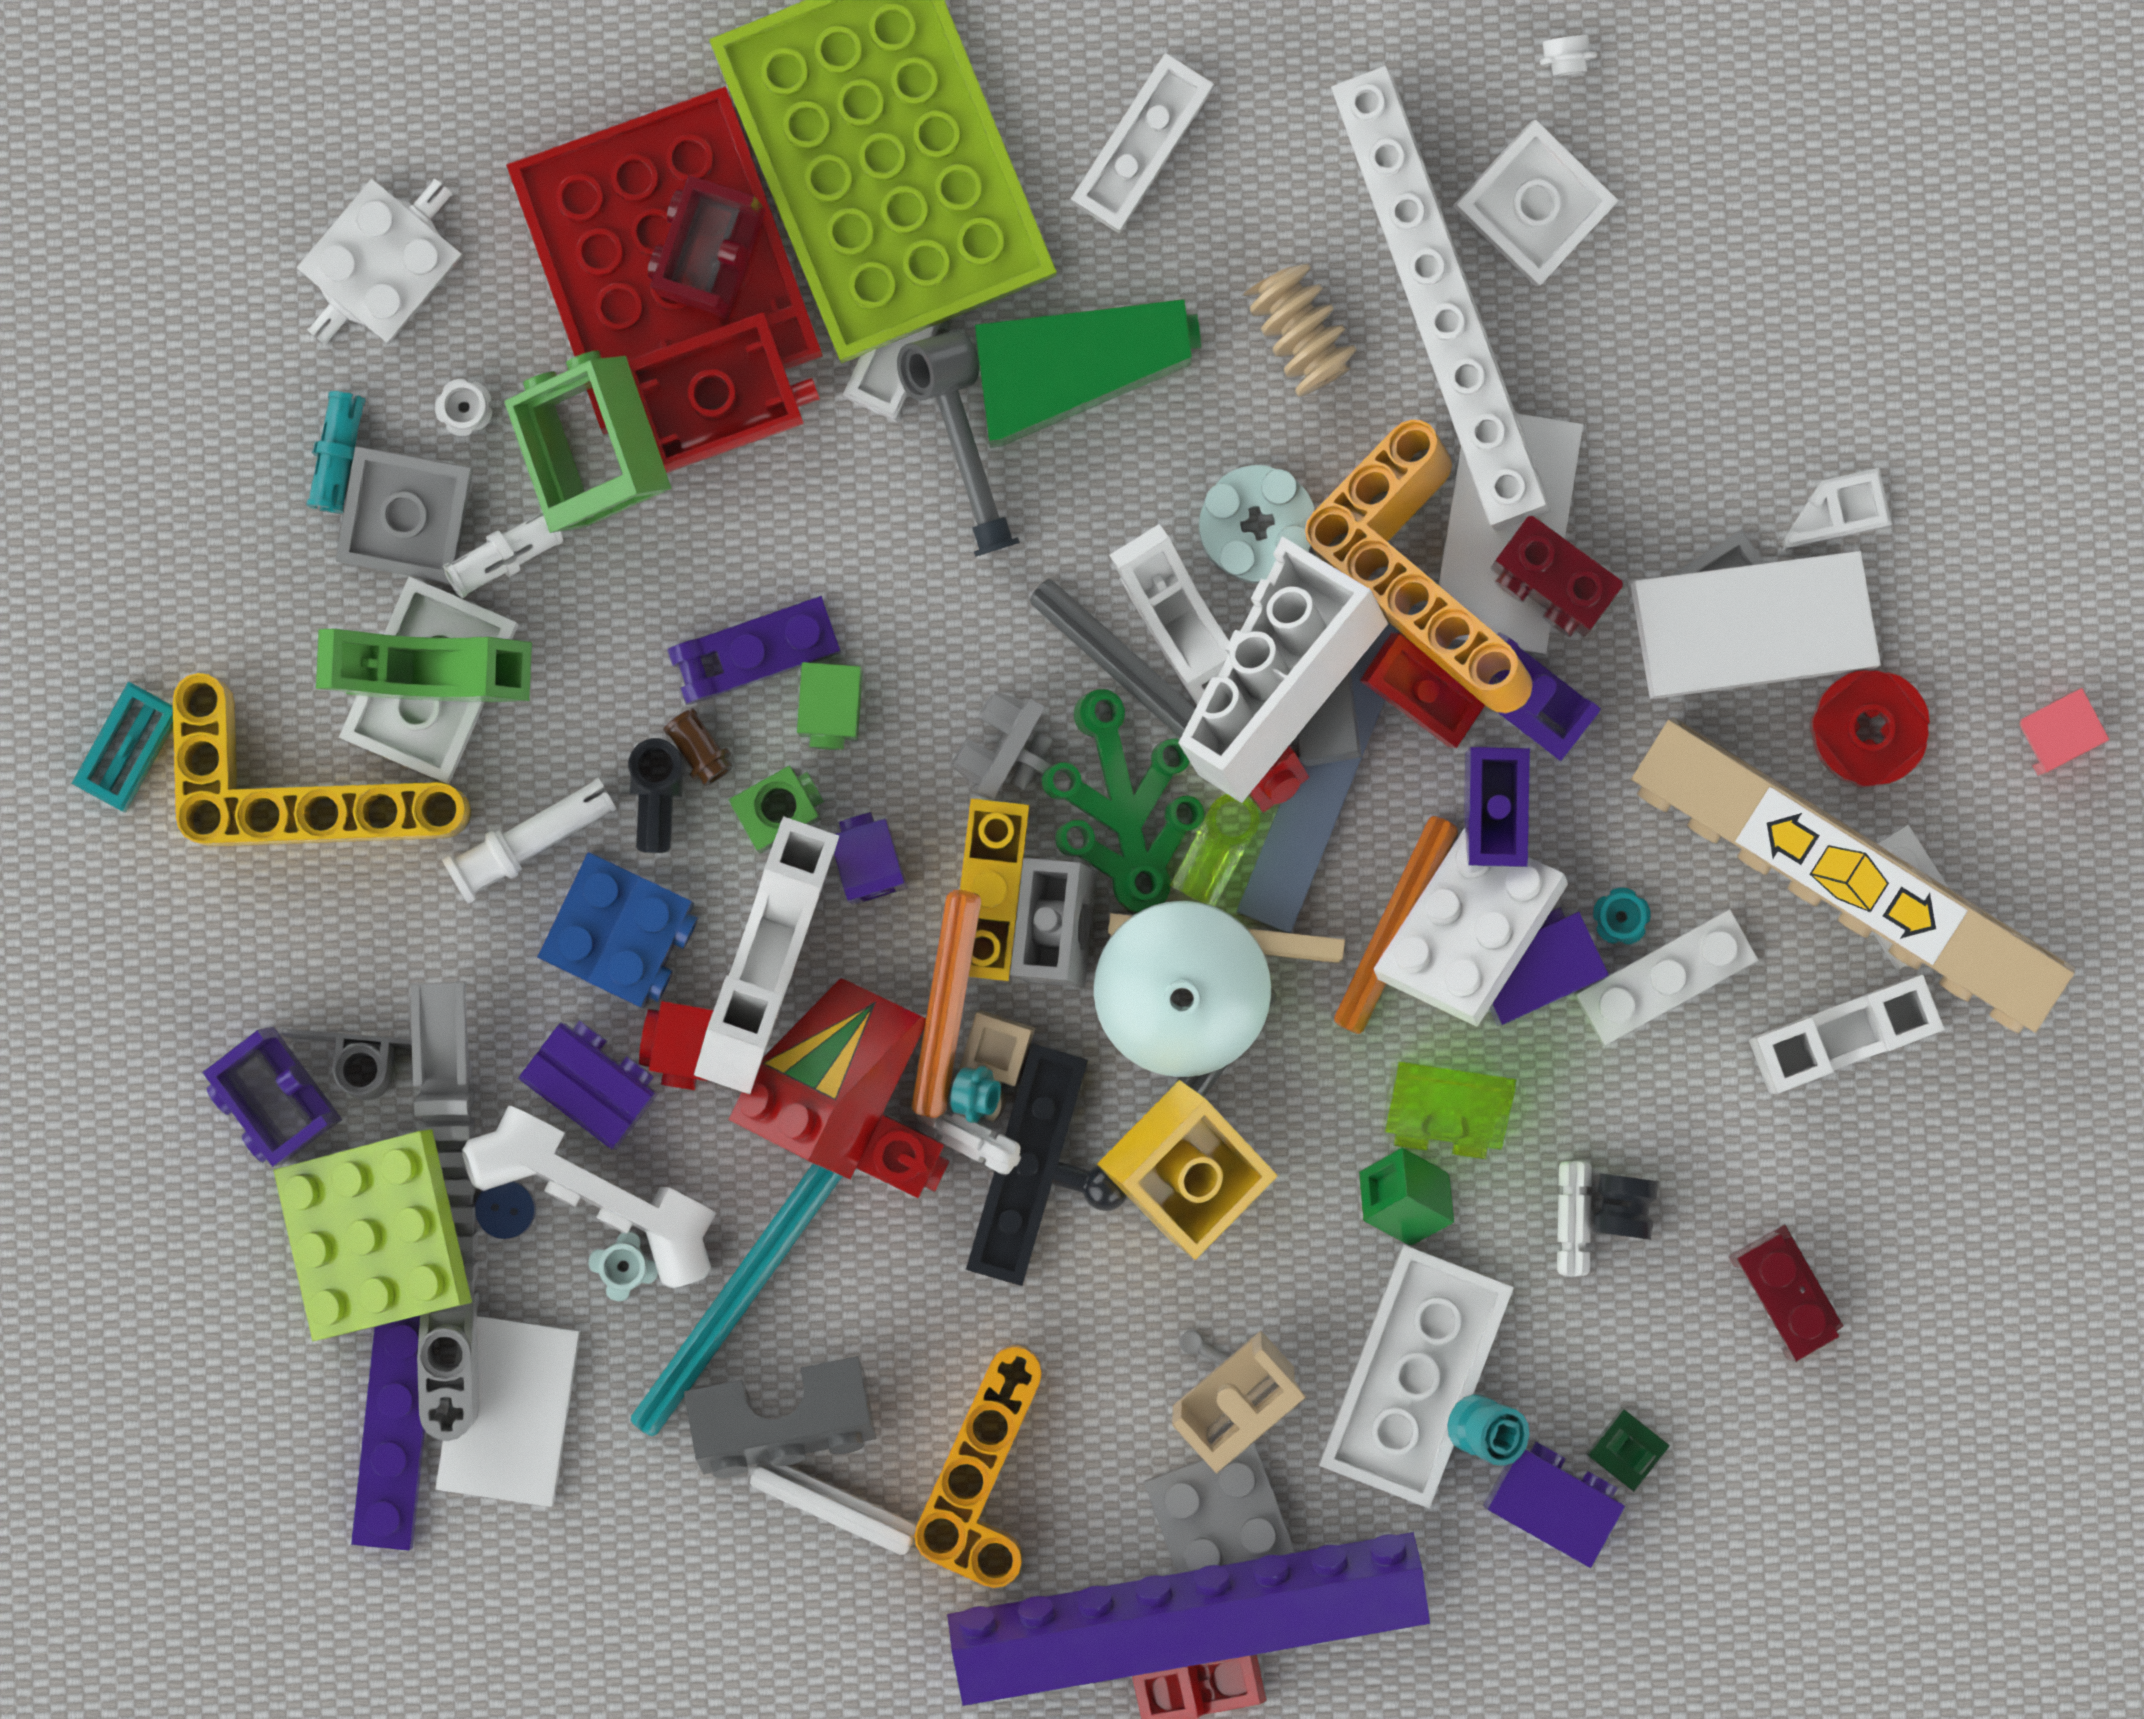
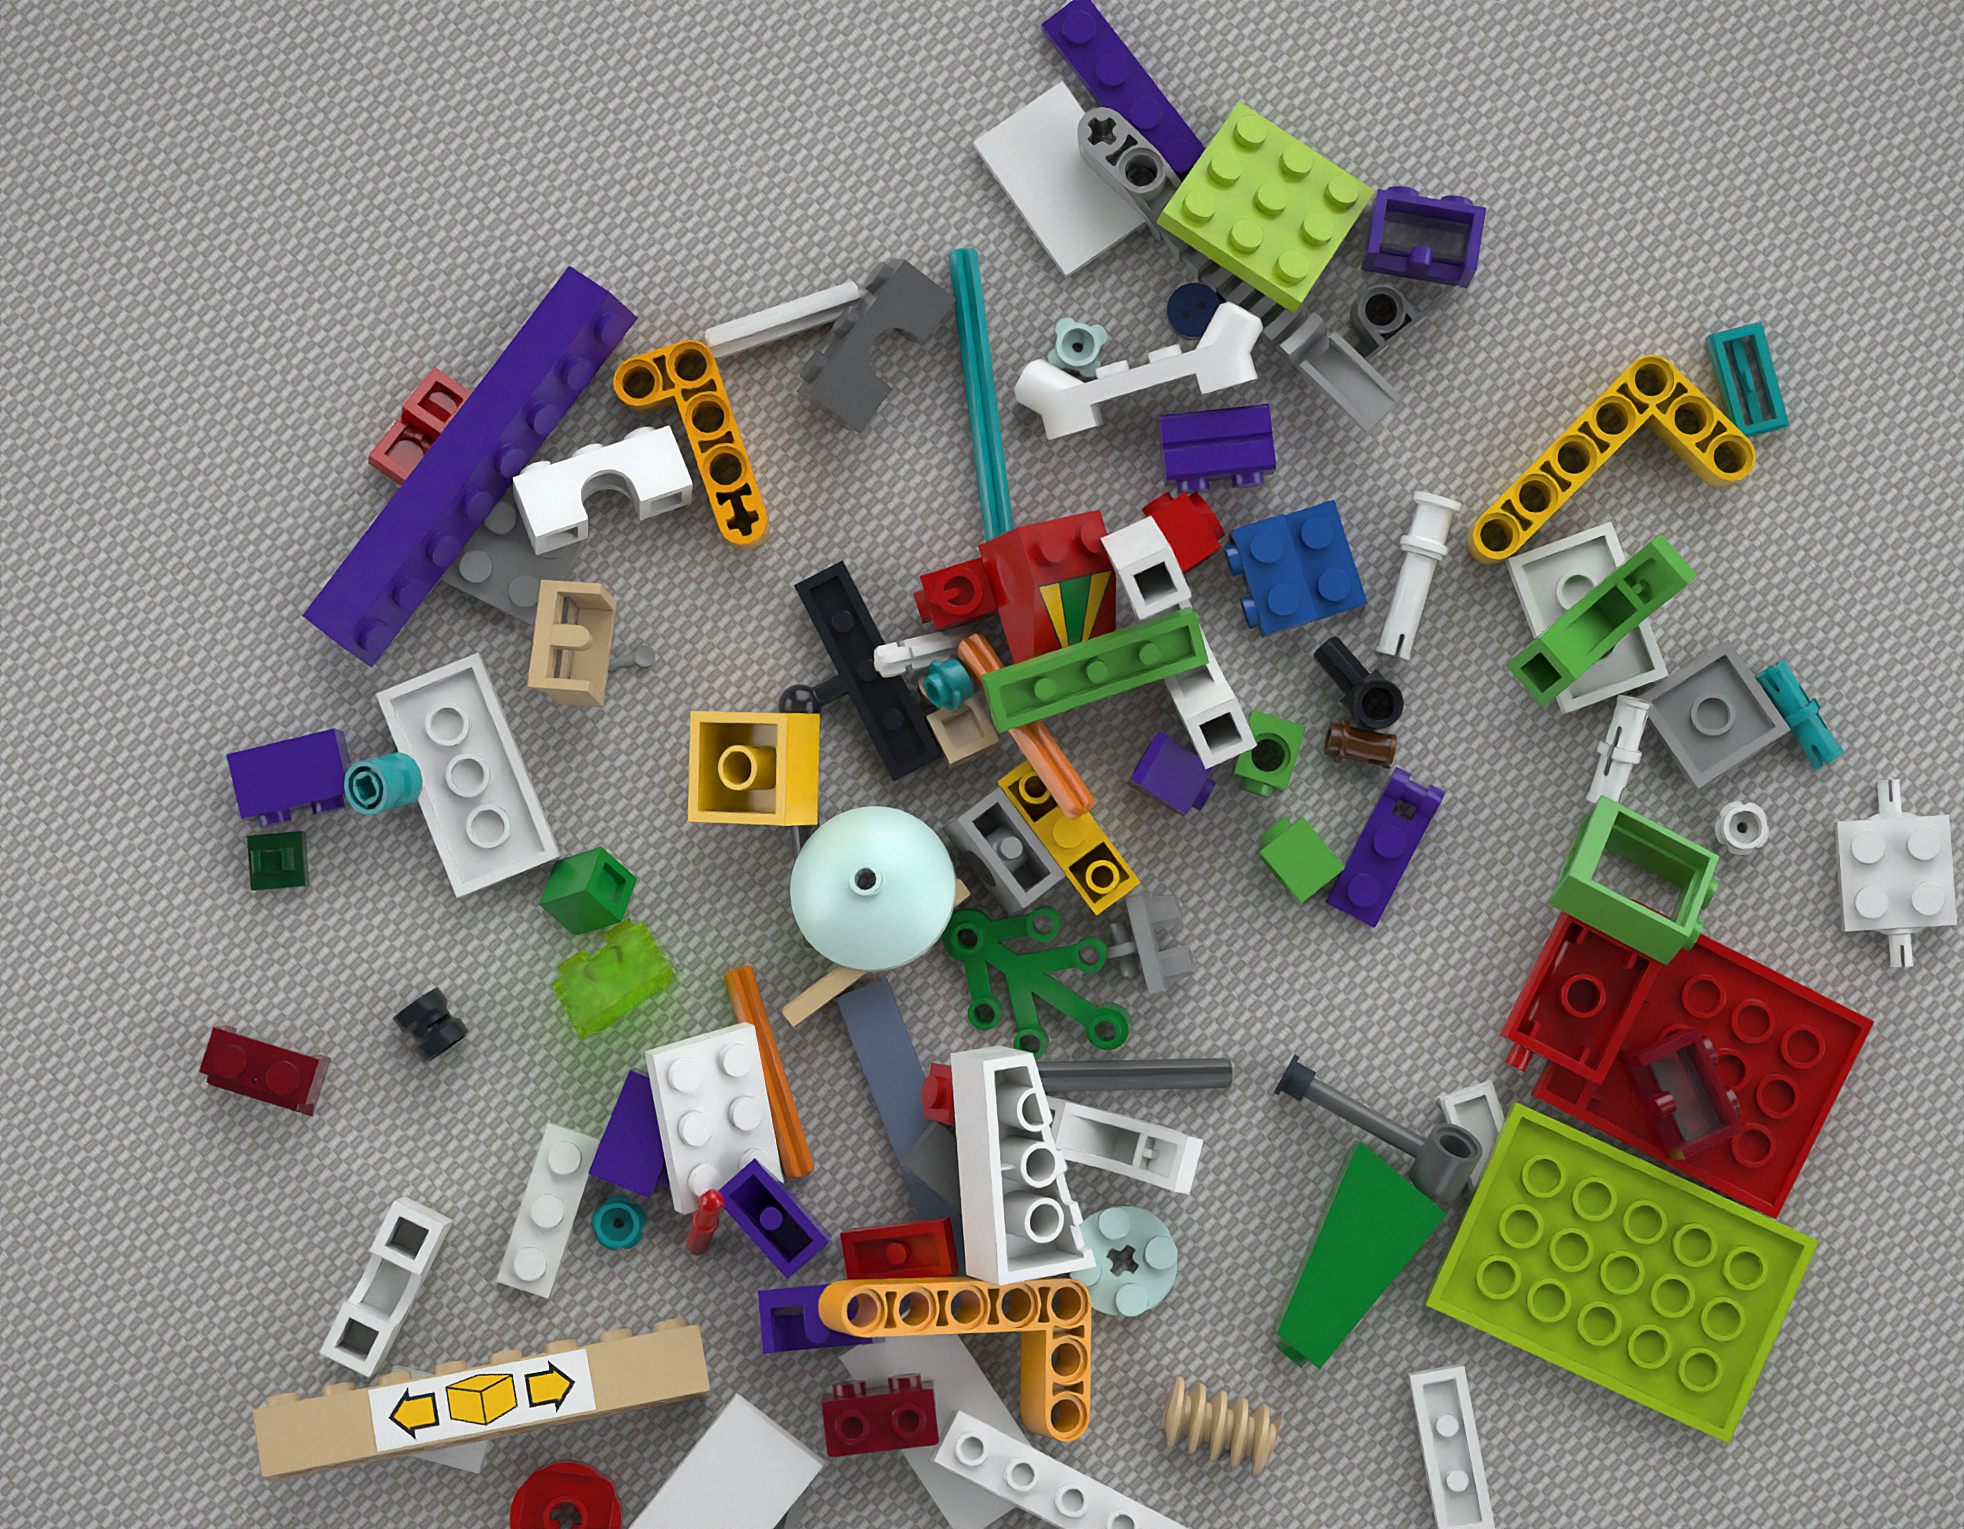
camera: 135 degrees right, 0 degrees up
clear neon green piece [1169,793,1260,907] -> none
white axle [1557,1161,1592,1276] -> none
none -> white arch [513,425,693,555]
none -> red piece [686,1189,725,1256]
none -> bright green plate [980,606,1209,733]

